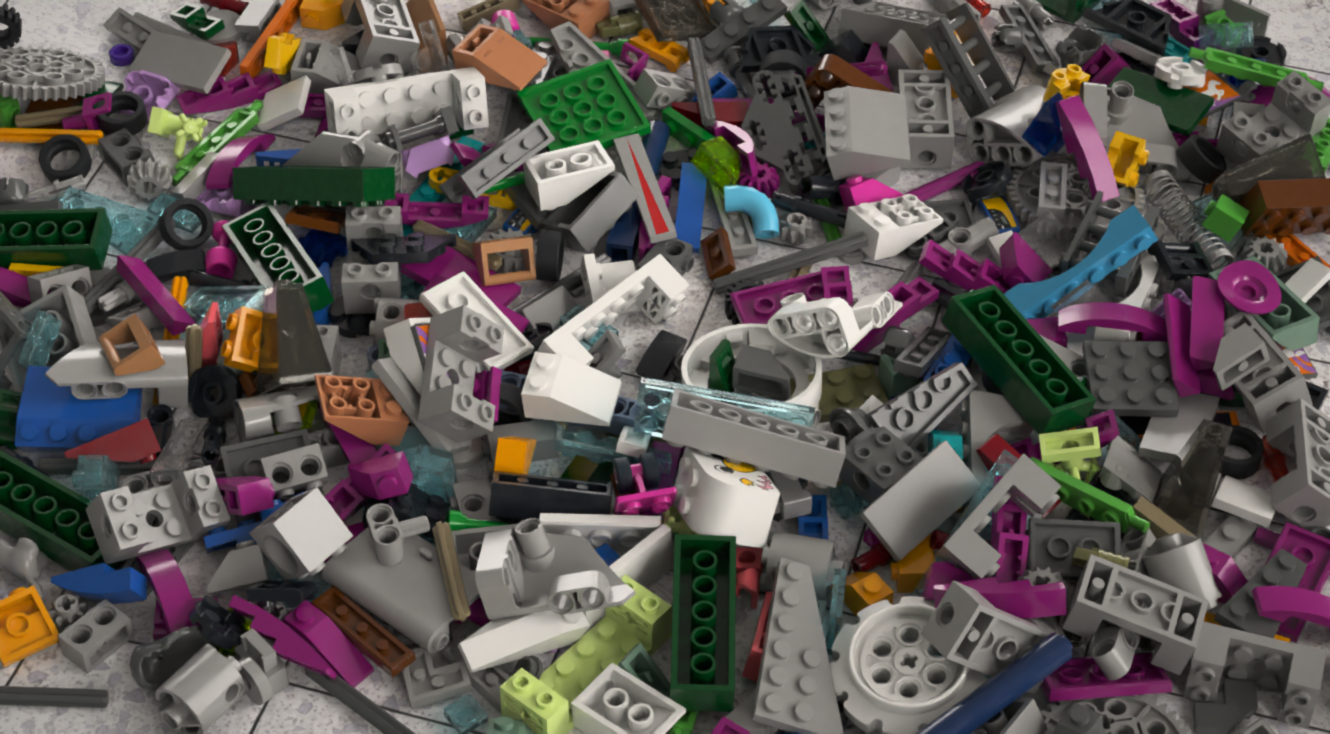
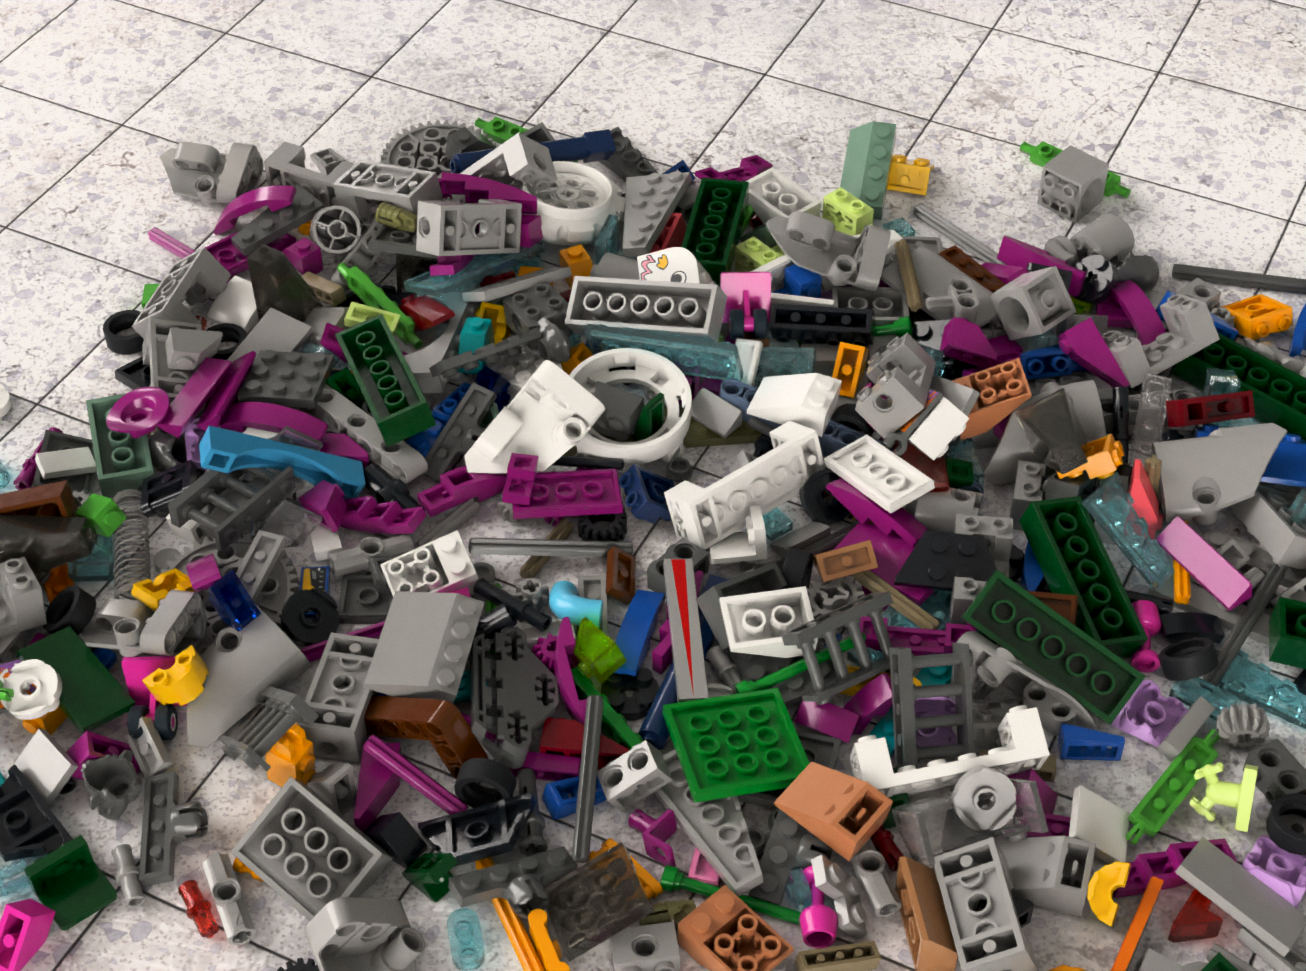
camera: 170 degrees left, 0 degrees up
medium nougat tile [98,313,166,376] -> none
magenta slope [205,134,276,190] -> none
light grey brick [260,443,328,500] -> none
black slope [636,330,687,384] -> none
none -> dark blue plate [619,464,675,524]

